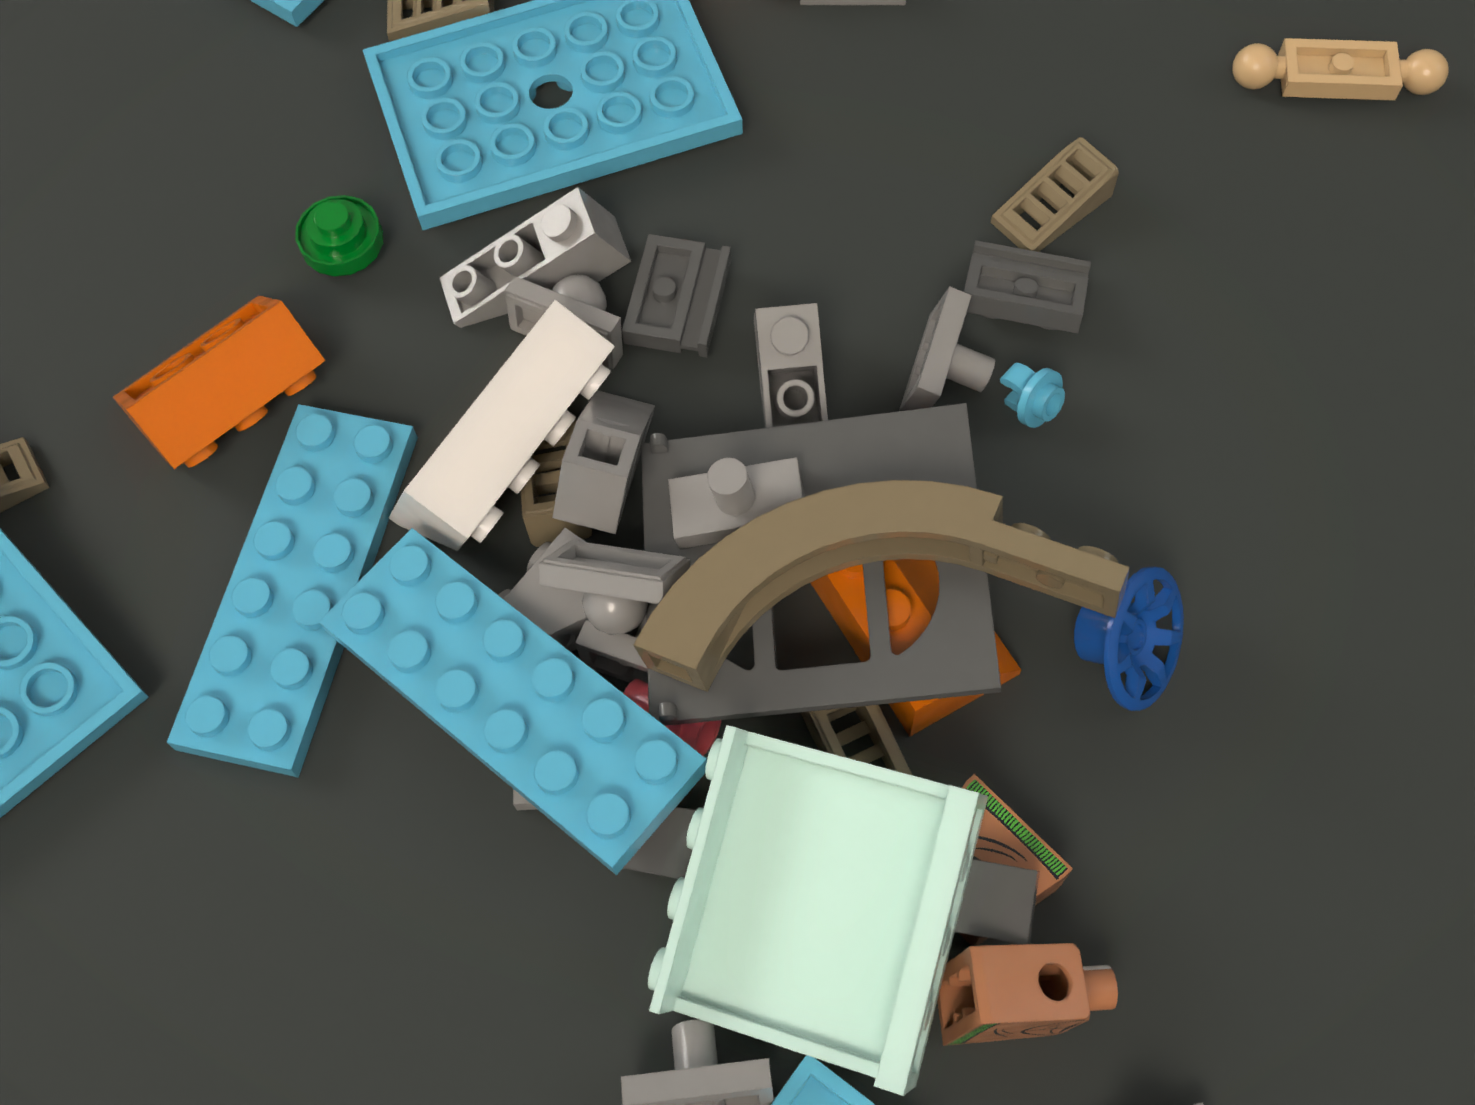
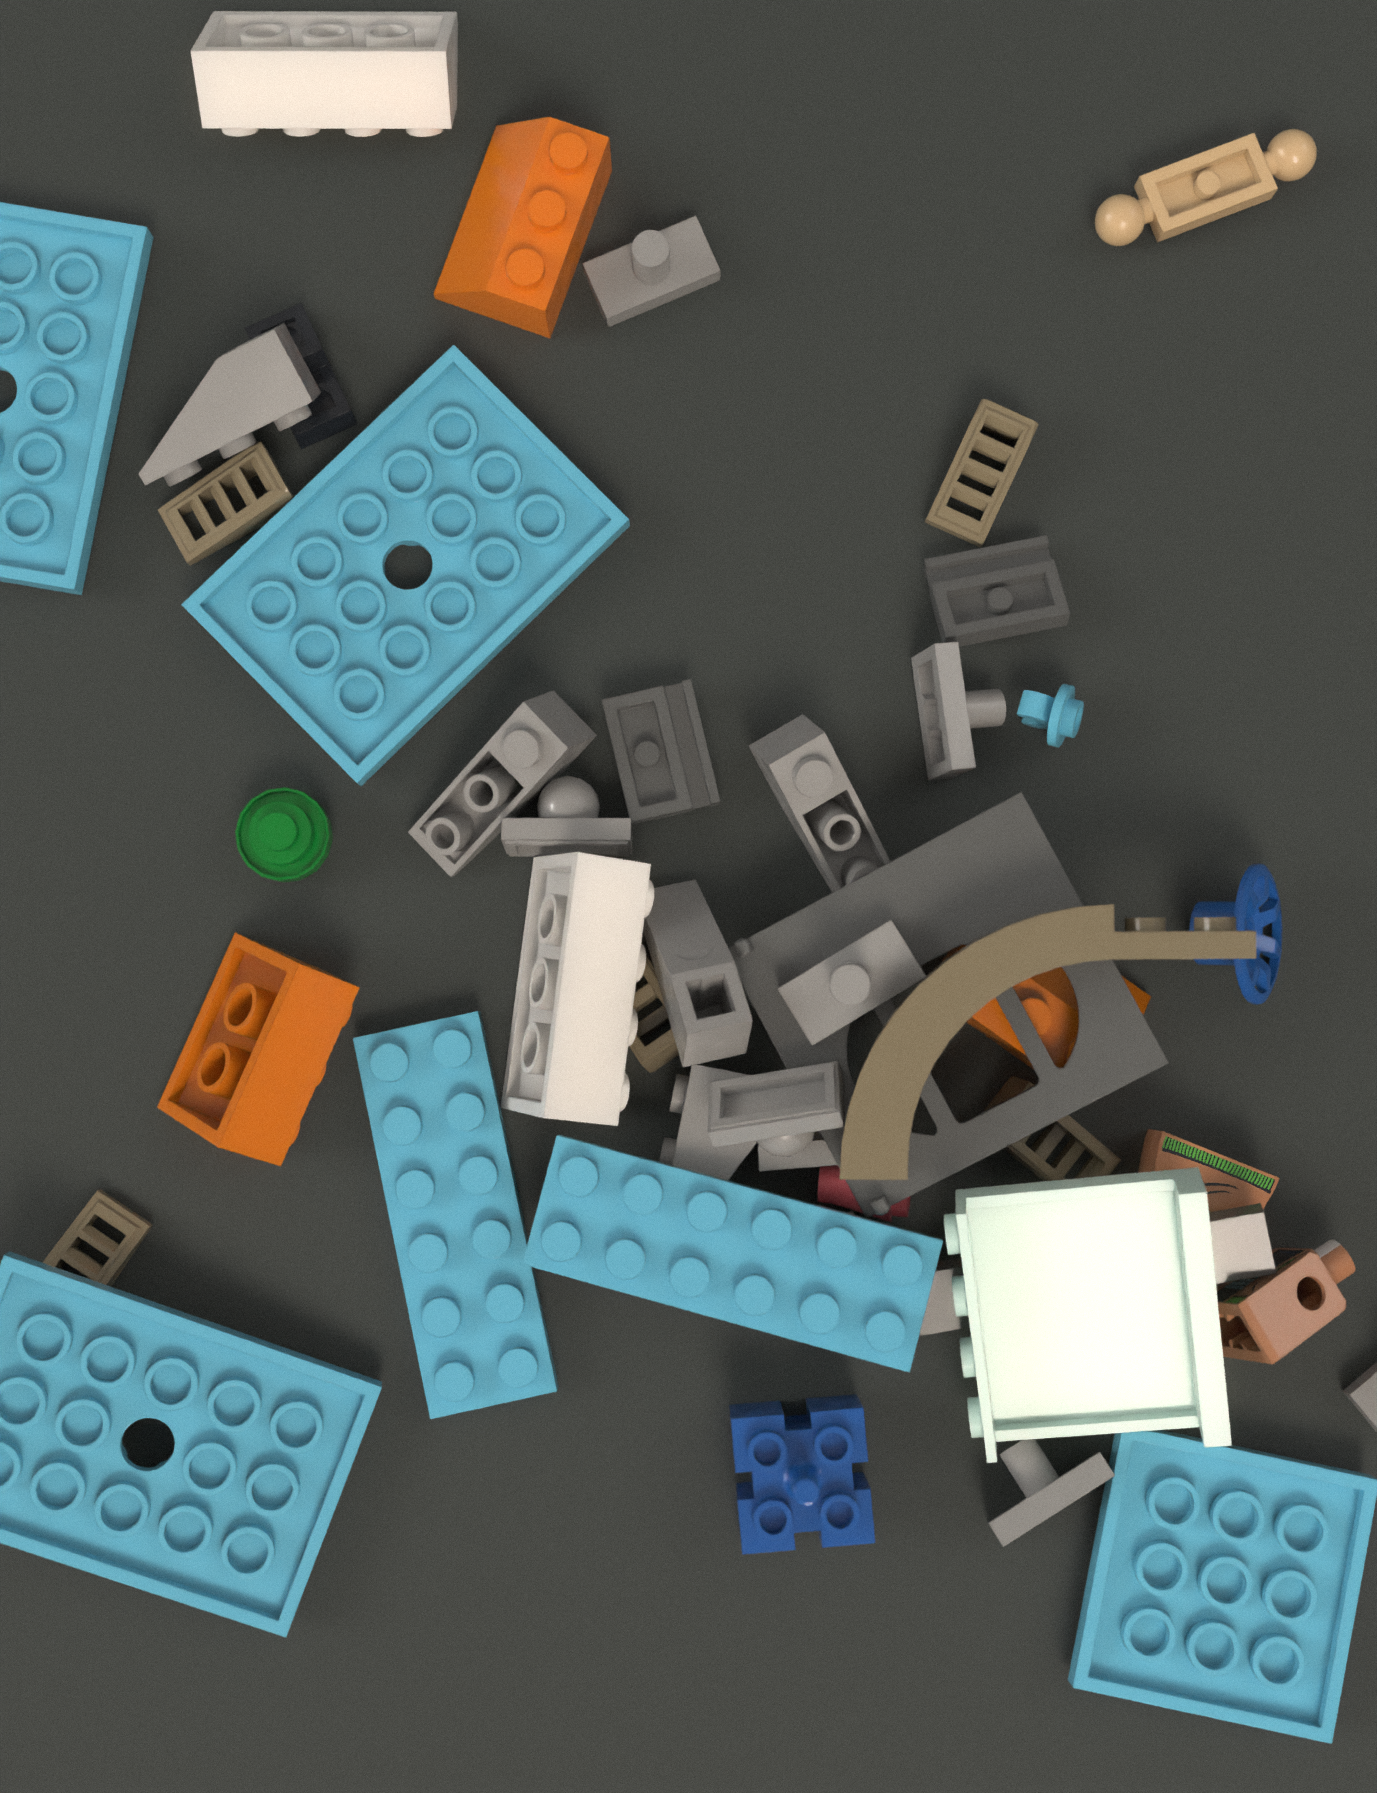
camera: 30 degrees left, 20 degrees up
none -> blue brick [729,1394,875,1555]

